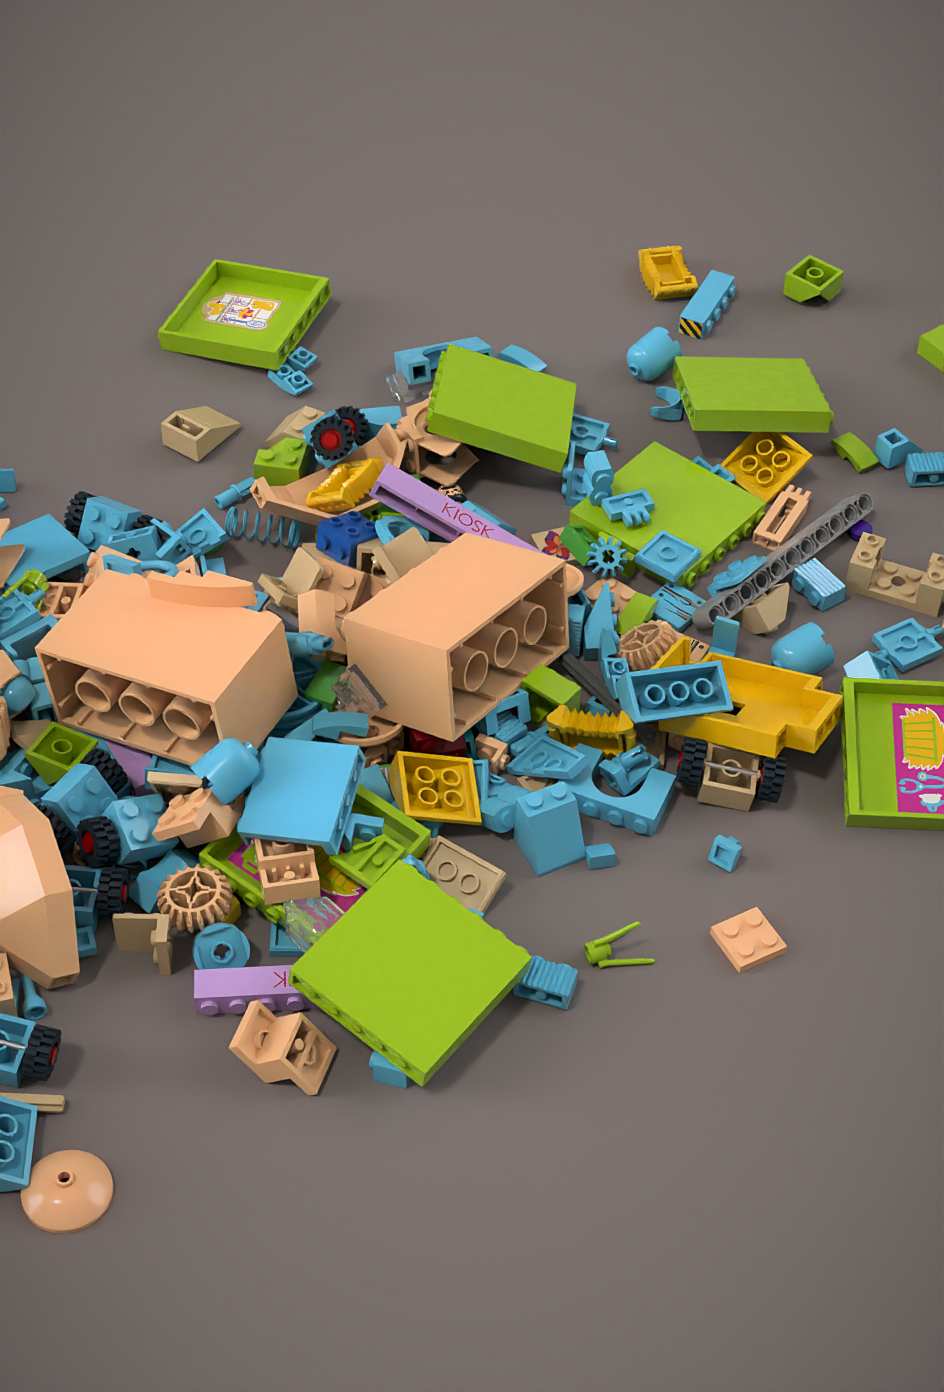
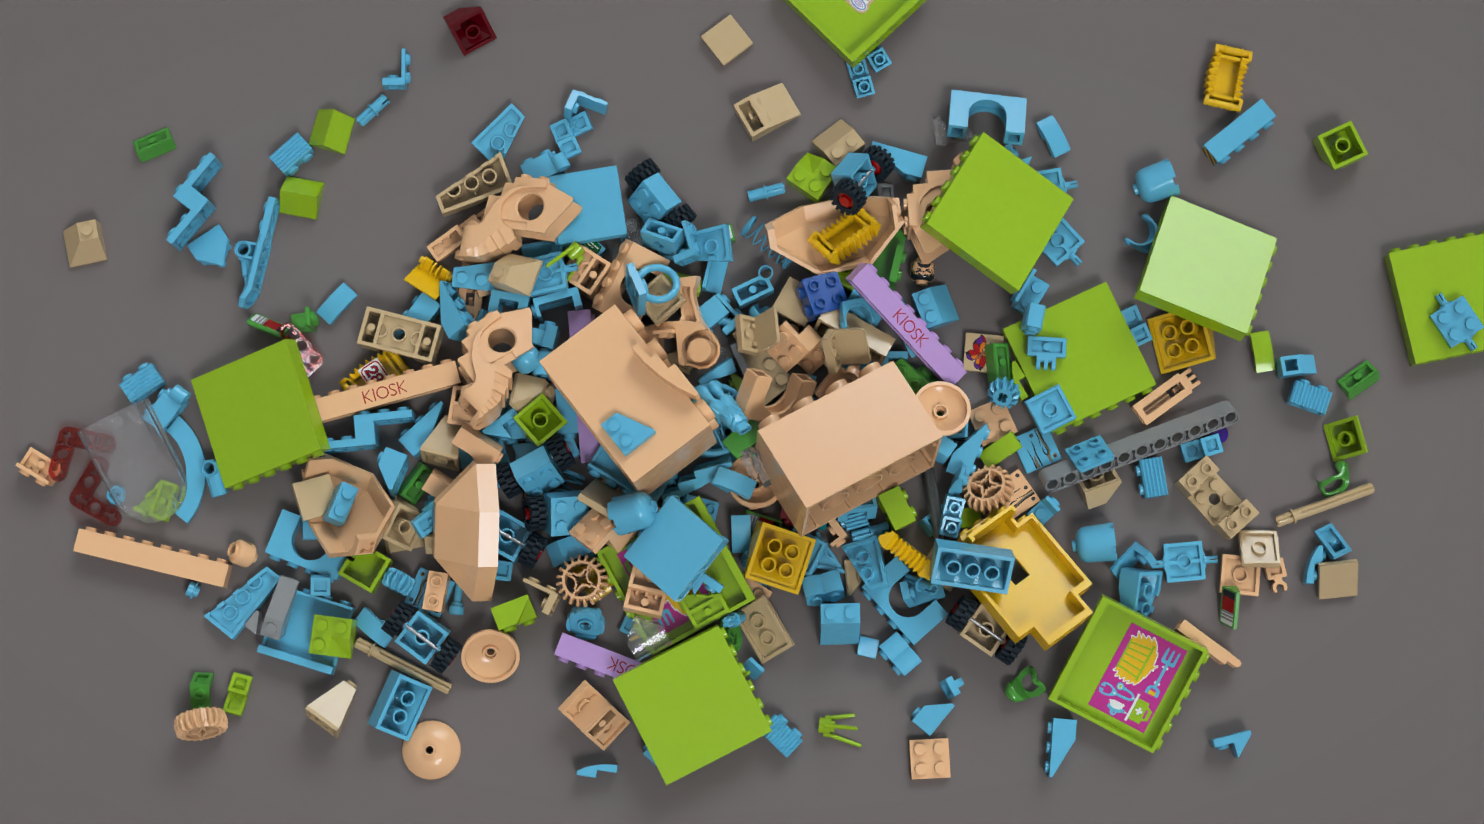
camera: 25 degrees right, 35 degrees up
none -> light nougat dish [461,629,520,683]
none -> lime slope [491,594,538,634]
none -> medium azure slope [576,764,618,778]
none -> medium azure wing [601,413,656,457]
none -> tan tile [701,14,753,67]
none -> medium azure hinge [731,265,774,310]
none -> medium azure brick [878,631,922,677]
none -> medium azure slope [911,703,955,736]
none -> bright green piece [1005,666,1046,702]
none -> medium azure slope [1044,718,1077,777]
none -> medium azure bracket [1109,541,1158,580]
none -> medium azure slope [1178,433,1224,463]

